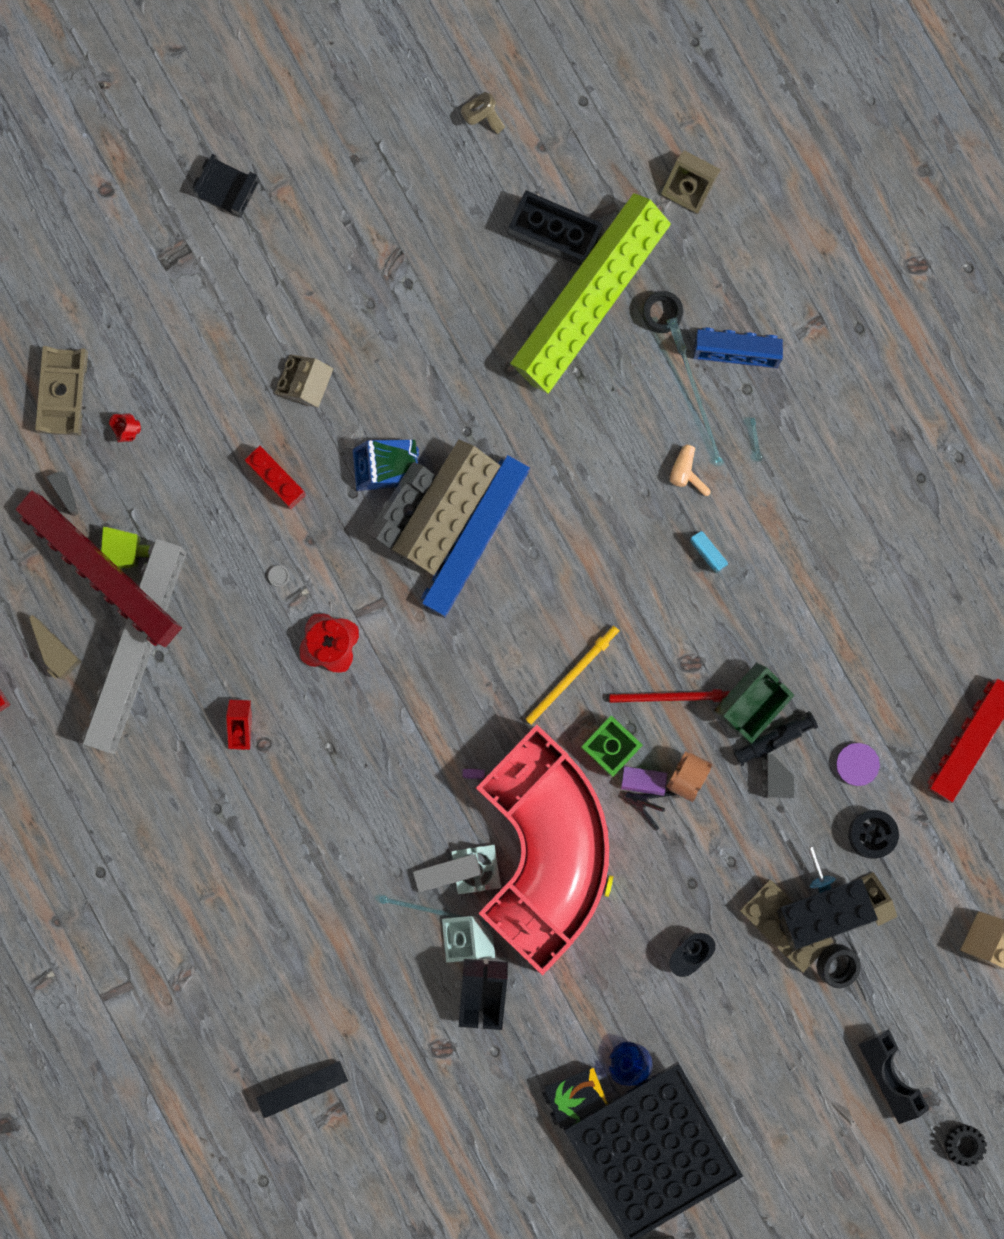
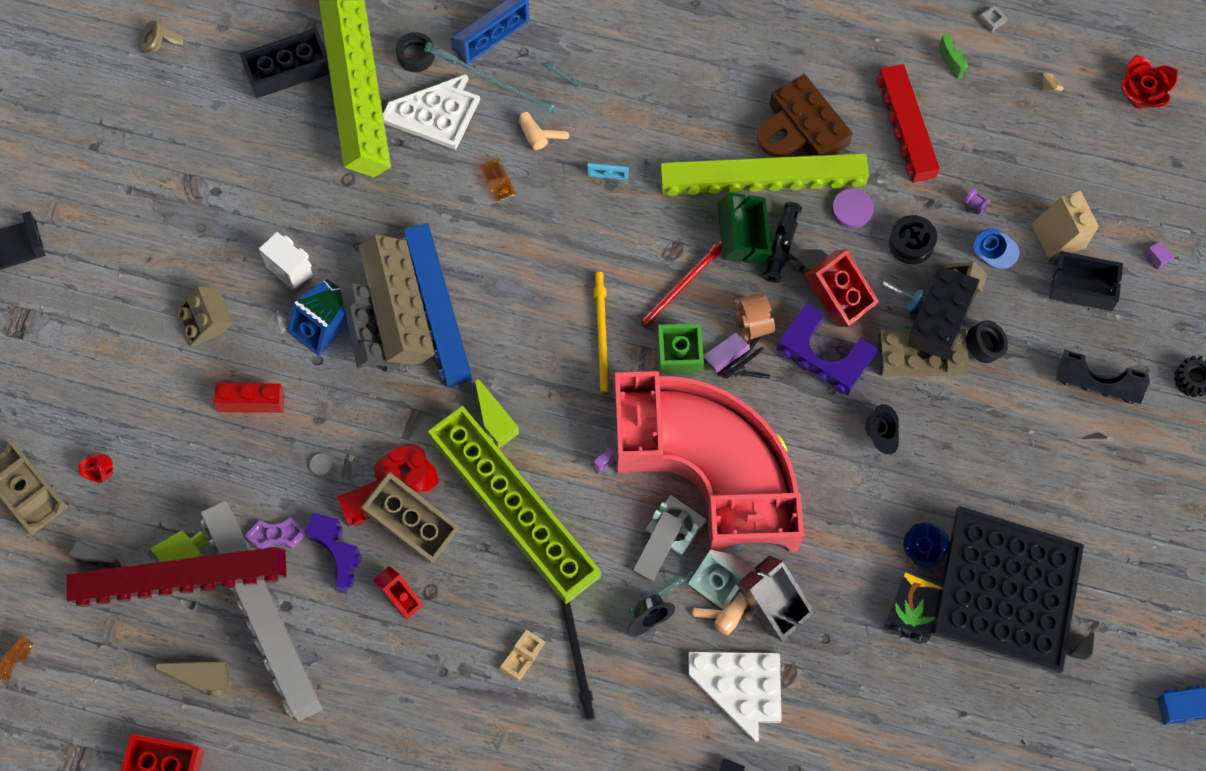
camera: 50 degrees left, 15 degrees down
none -> medium lavender tile [244,517,306,549]
none -> white brick [259,232,313,292]
none -> dark purple arch [306,513,362,594]
none -> red brick [337,480,379,526]
none -> dark tan brick [359,472,460,563]
none -> white wing [383,75,480,150]
none -> lime brick [428,406,601,604]
none -> lime slope [475,379,519,448]
none -> clear orange slope [480,158,516,202]
none -> tan slope [499,630,545,683]
none -> black bar [560,599,595,721]
none -> black piece [627,594,675,637]
none -> lime brick [660,154,869,196]
none -> white wing [689,652,781,742]
none -> light nougat piece [691,592,748,635]
none -> reddish brown brick [757,73,853,157]
none -> dark purple arch [776,303,878,396]
none -> red brick [804,249,879,327]
none -> medium lavender bush [963,188,991,215]
none -> blue piece [973,228,1020,269]
none -> black piece [1049,251,1123,311]

